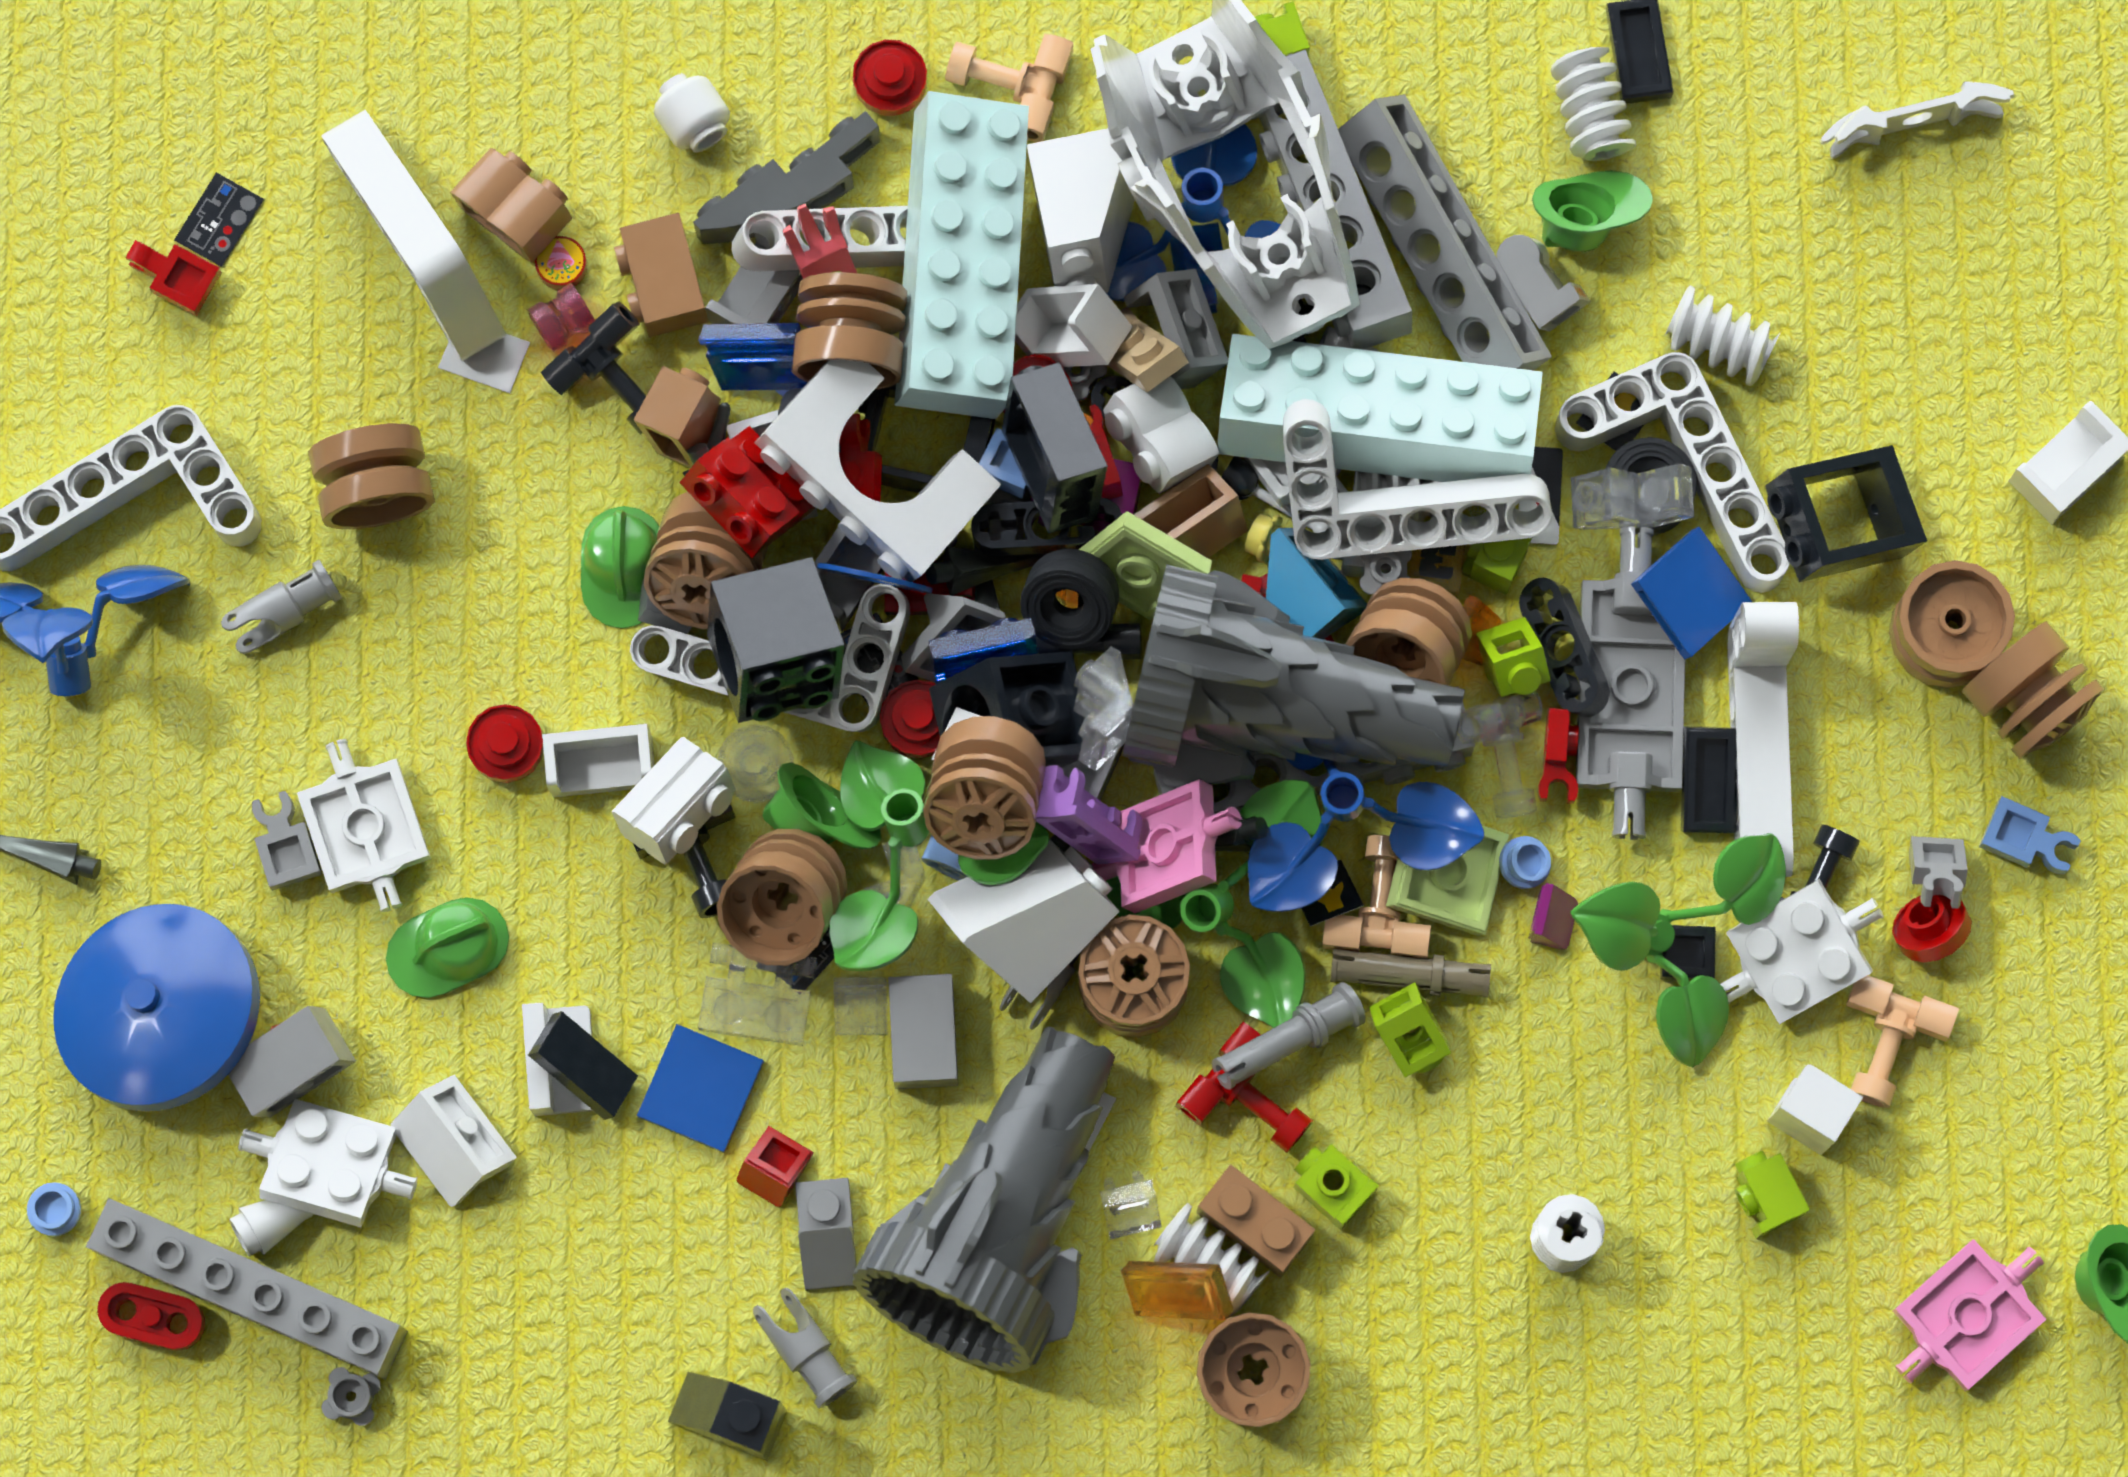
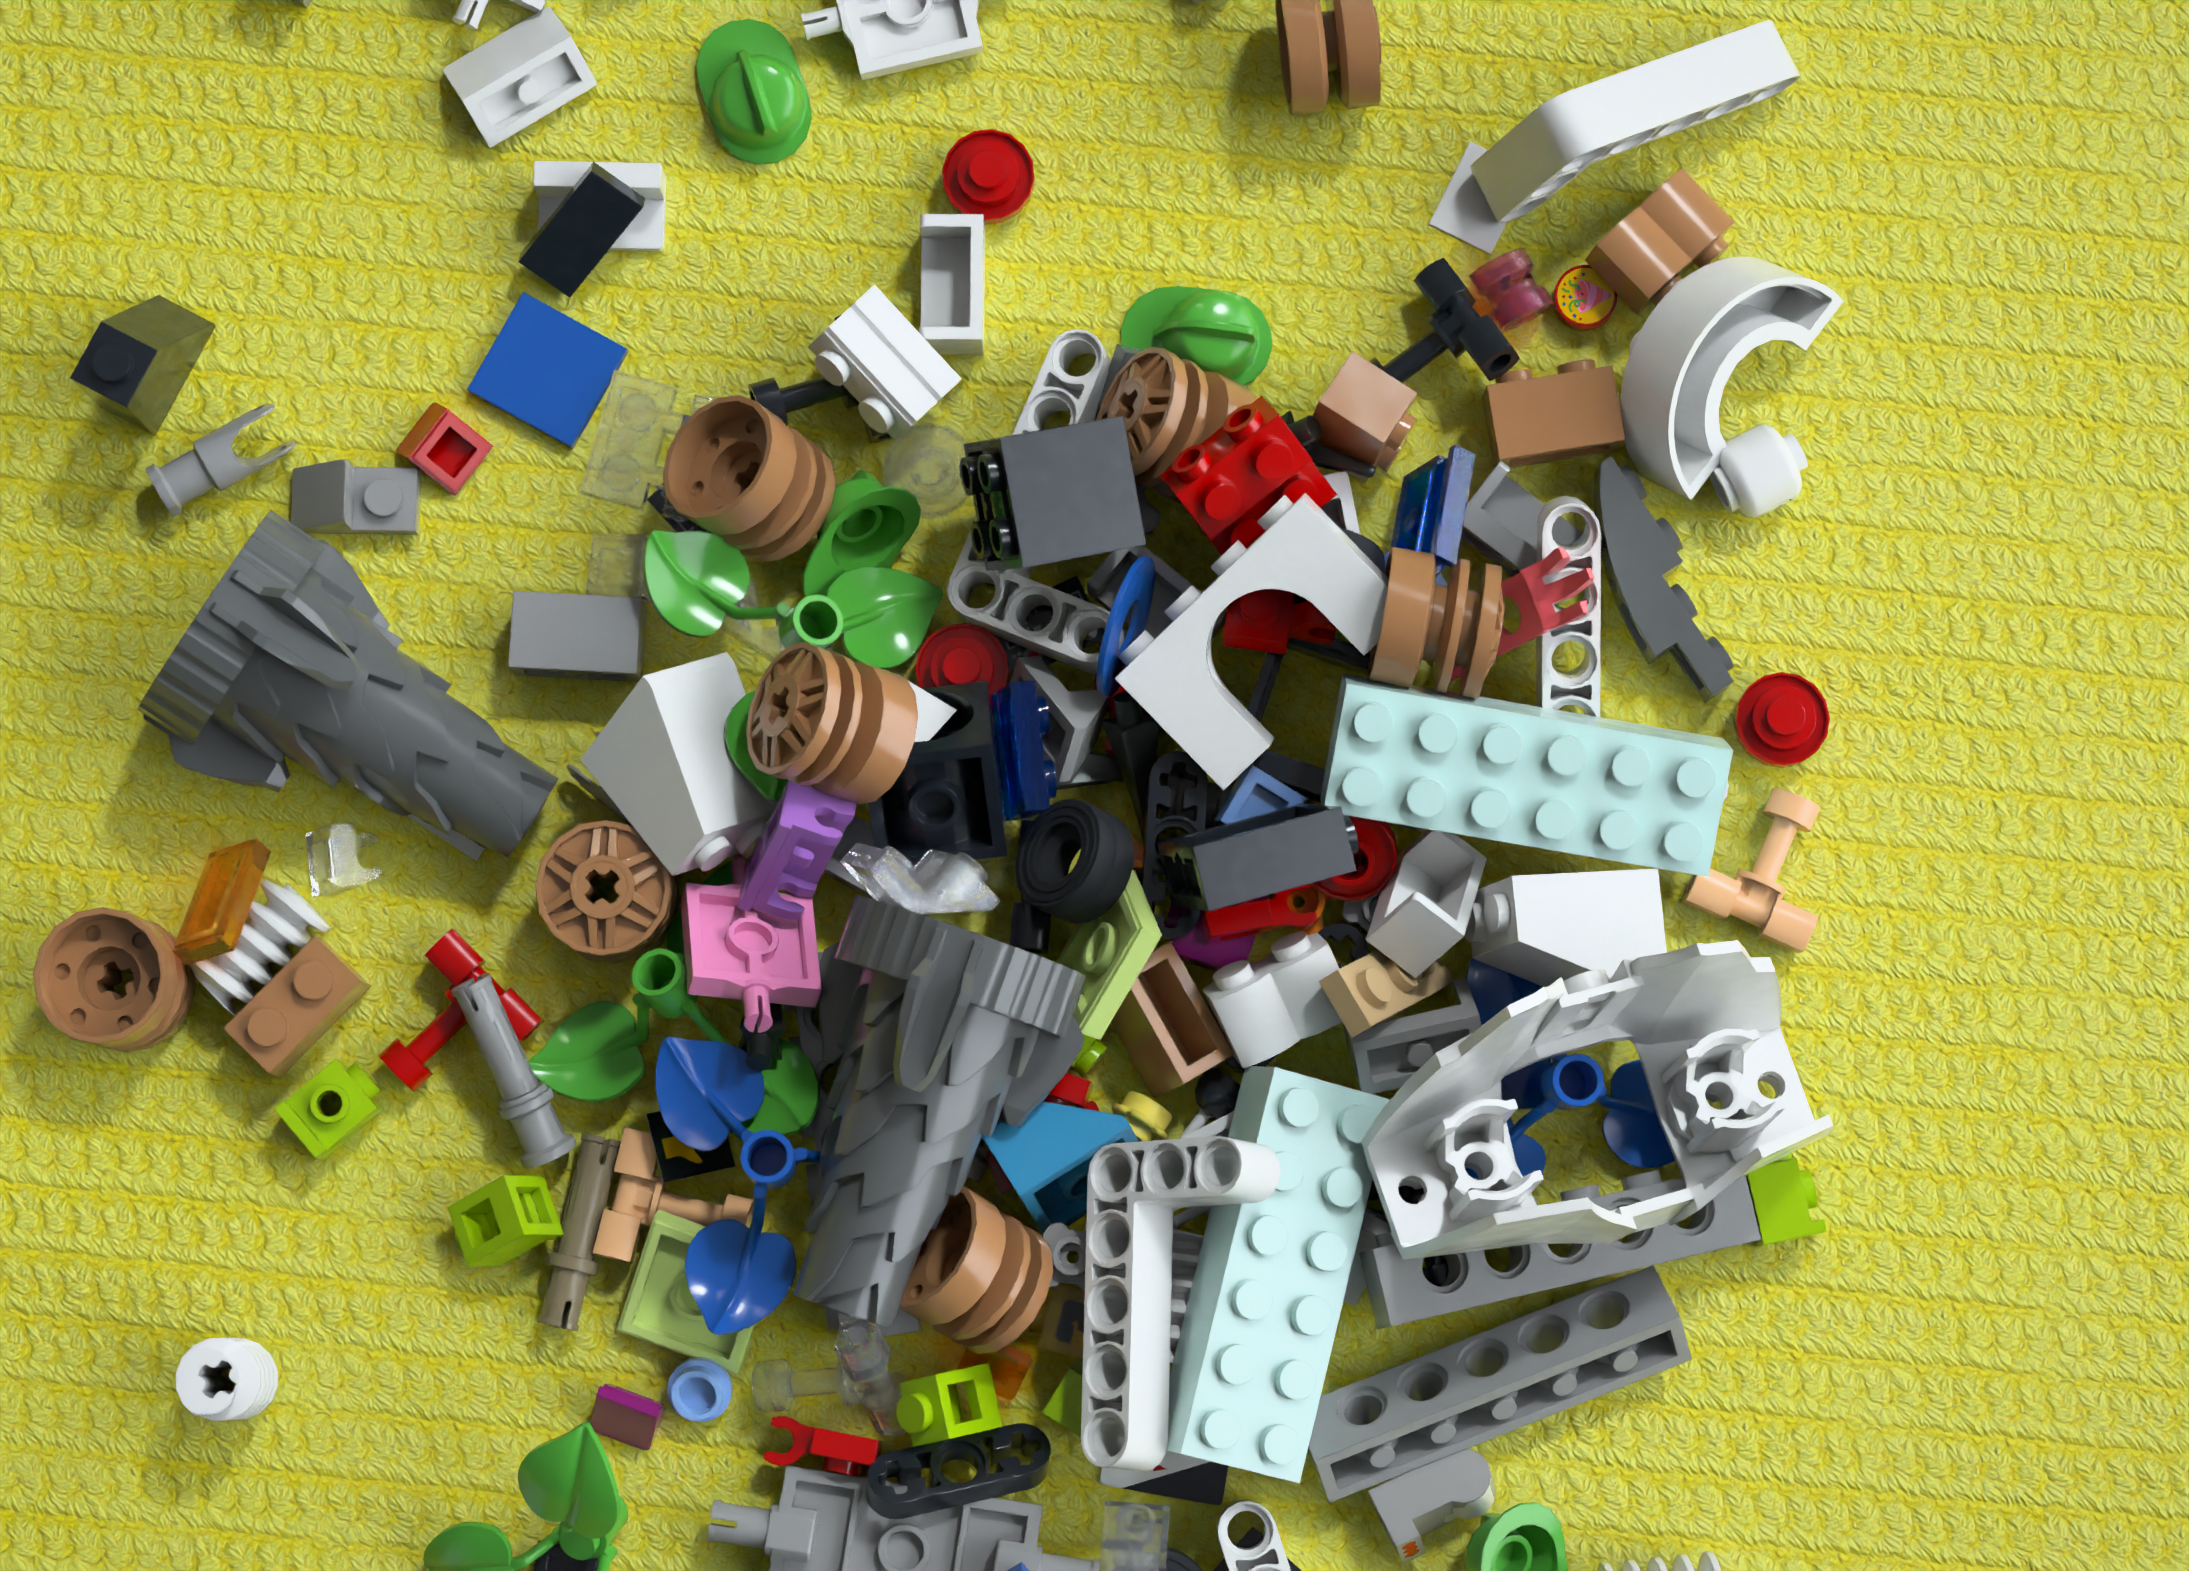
camera: 95 degrees right, 5 degrees up
none -> white brick [1620,257,1843,500]

